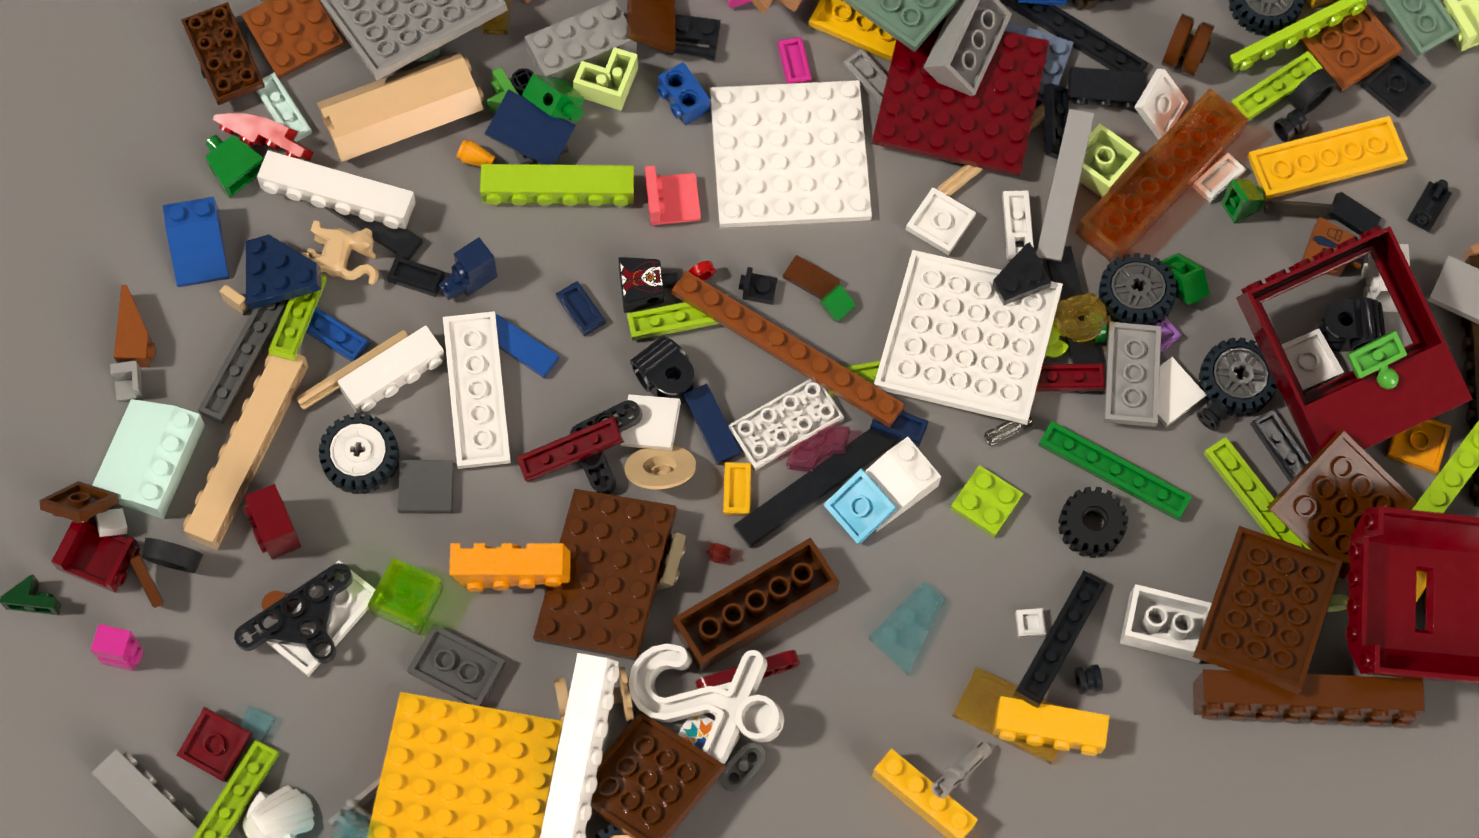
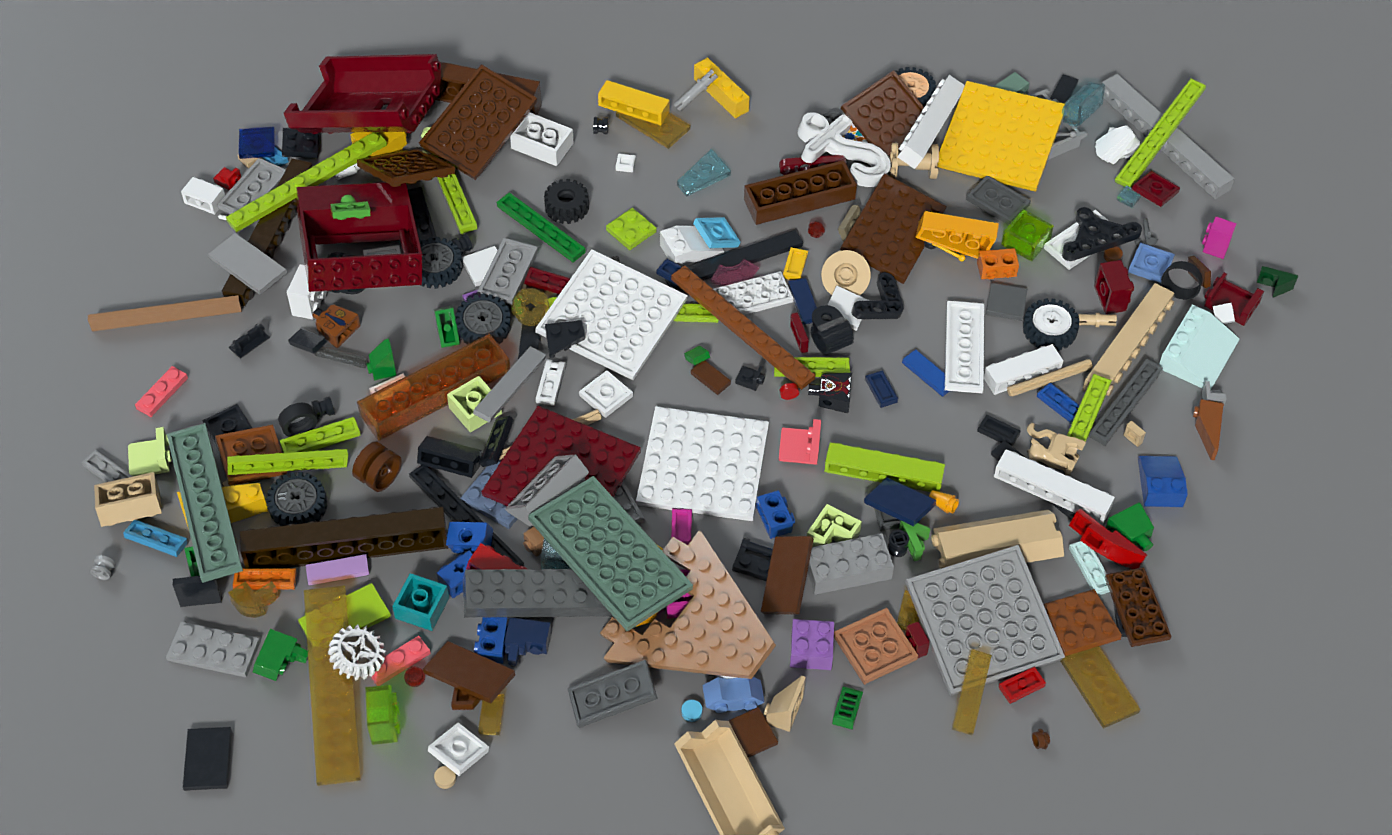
camera: 165 degrees left, 15 degrees down
reddish brown plate [40,481,119,523] -> none
dark blue plate [246,234,321,310] -> none
dark blue hinge [439,237,497,300] -> none
dark red tile [517,416,624,482] -> none
green torso [522,74,584,122] -> none
black tile [1014,570,1107,709] -> none
white plate [1134,69,1188,140] -> none
yellow plate [1247,116,1408,200] -> none
none -> dark red tile [790,312,809,353]
none -> orange brick [977,248,1019,279]
none -> tan pin [1078,313,1117,327]
none -> medium blue plate [1128,243,1175,284]
none -> dark grey piece [1134,218,1158,247]

